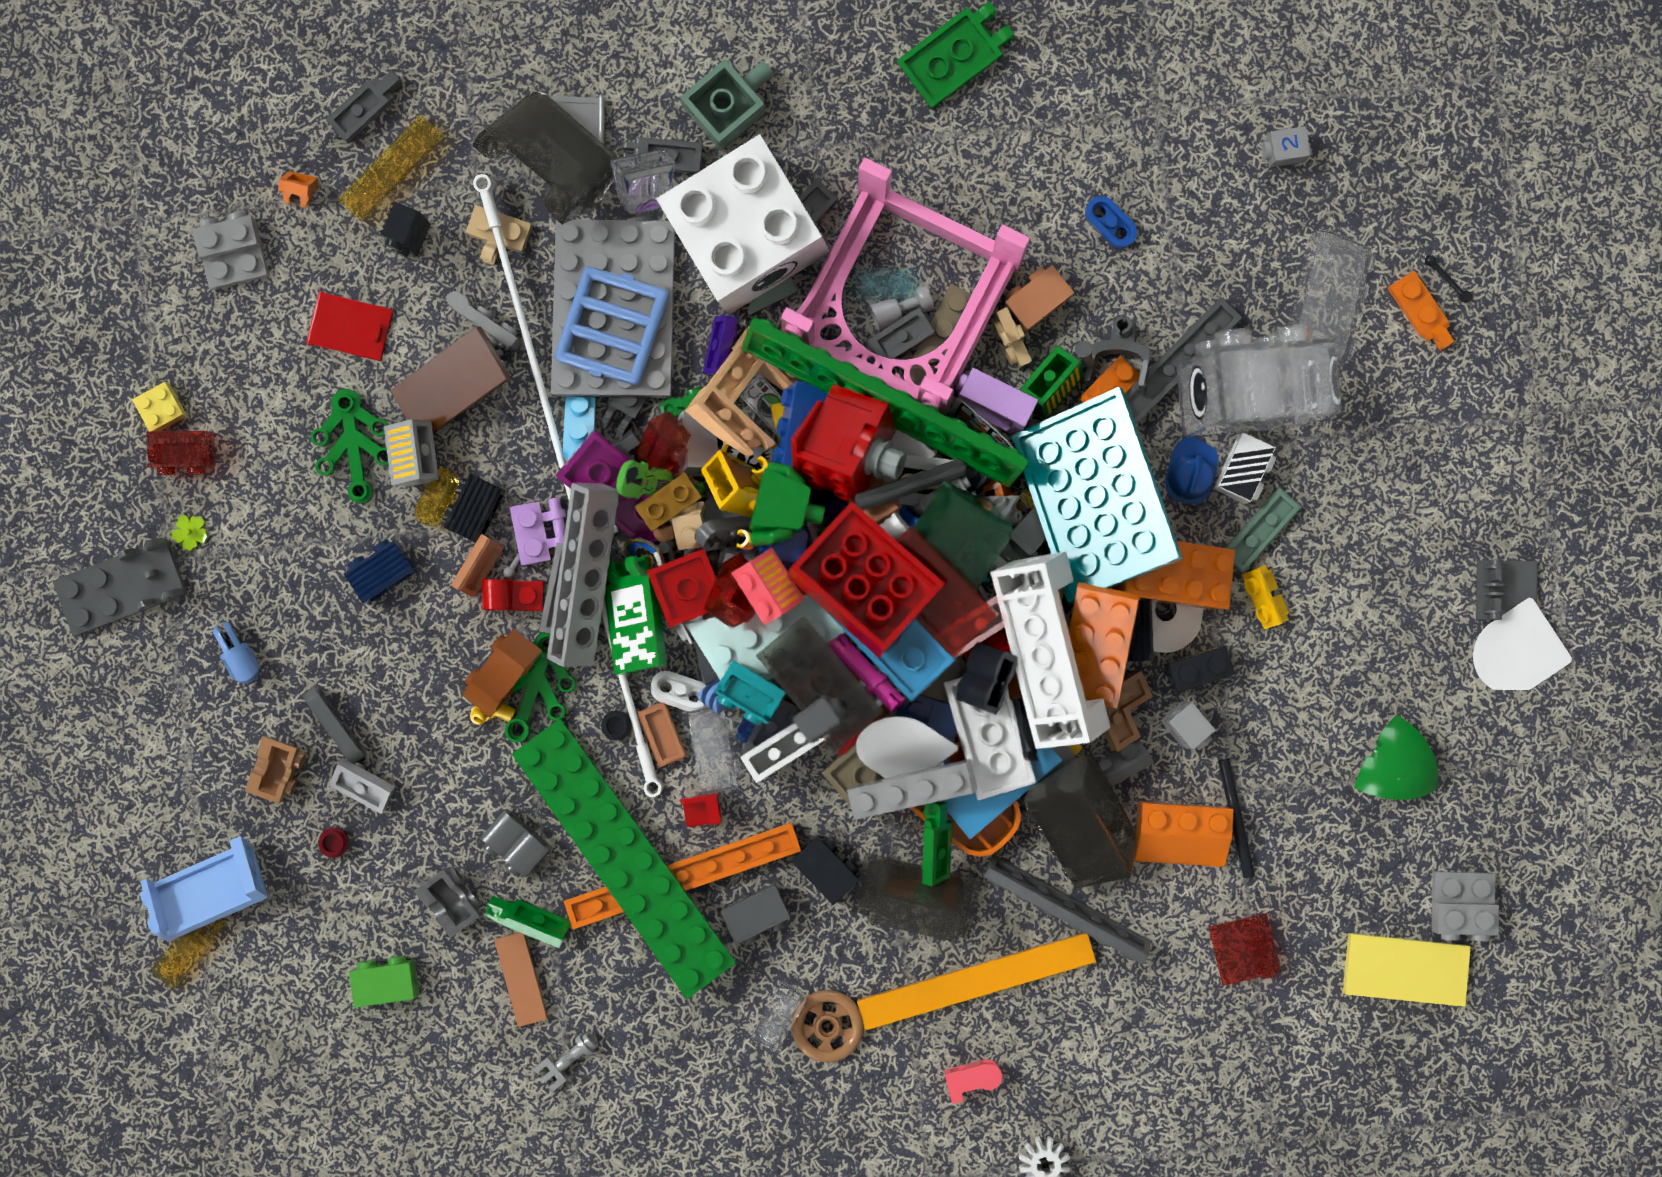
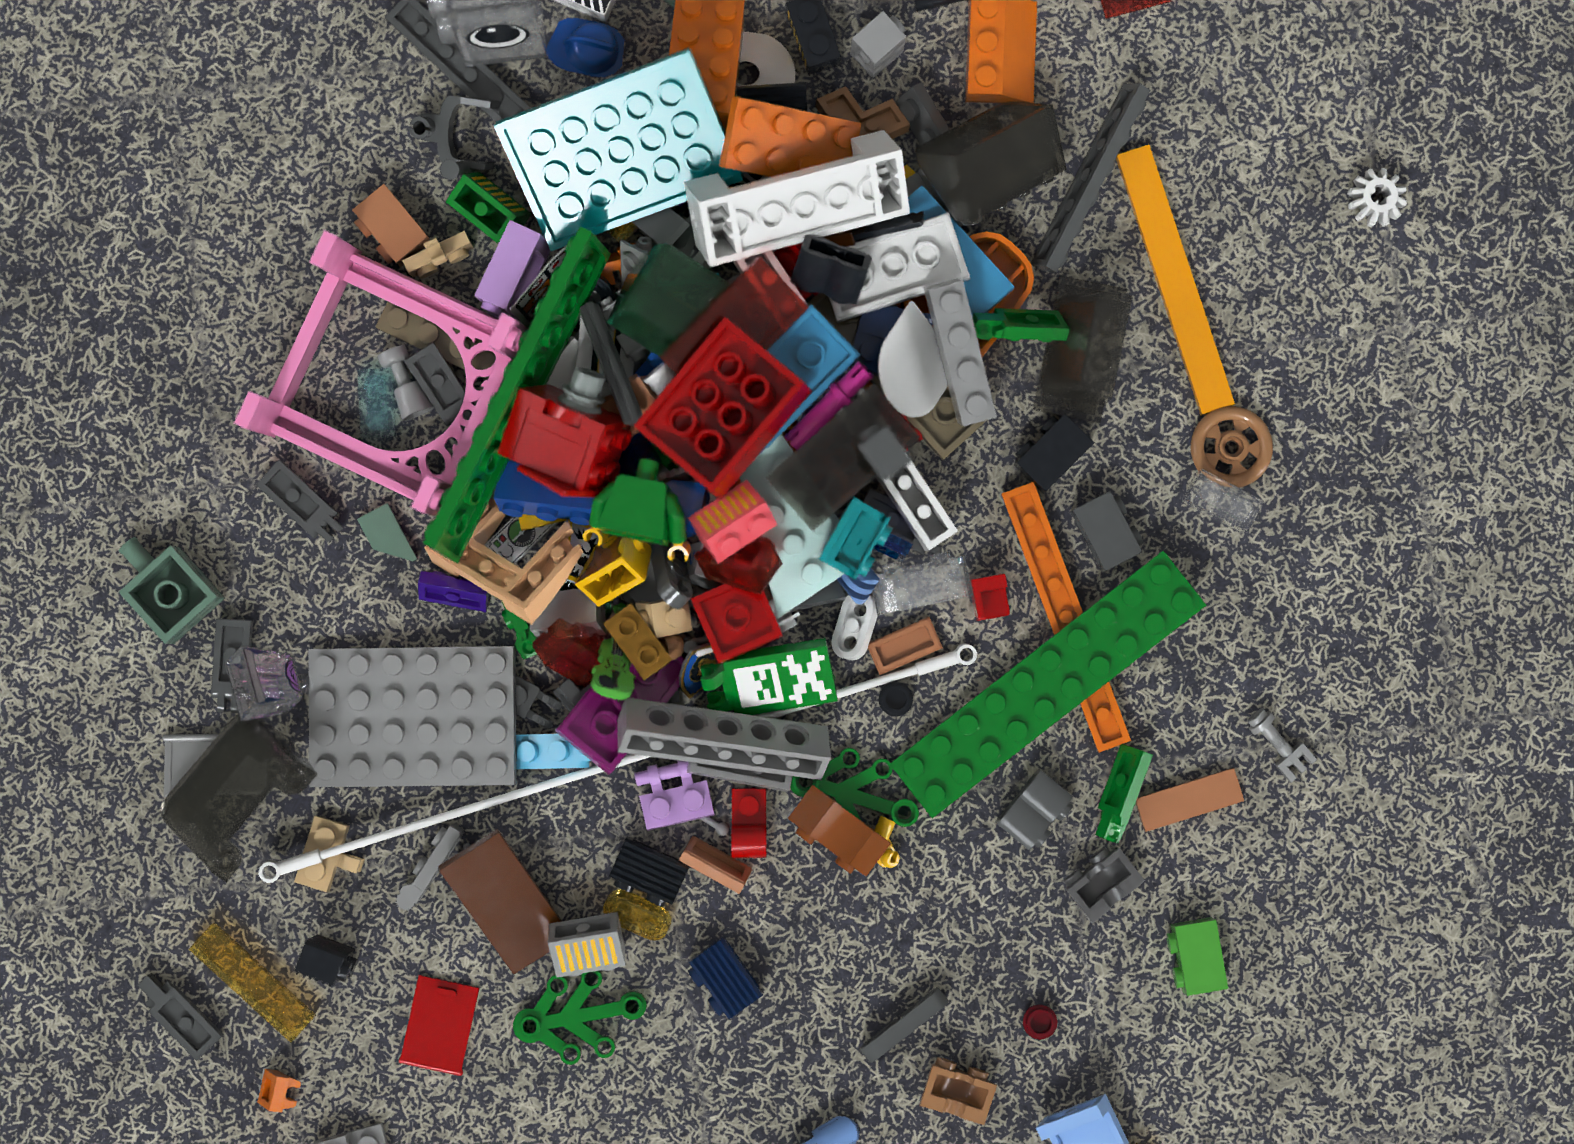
camera: 90 degrees left, 0 degrees up
light grey plate [329,758,396,814] -> none
medium blue bar [555,266,669,385] -> none
white brick [656,134,830,315] -> none
green tile [896,1,1014,110] -> none
coral leg [944,1059,1002,1104] -> none
orange hinge [1080,356,1140,403] -> none
blue plate [1085,196,1137,249] -> none

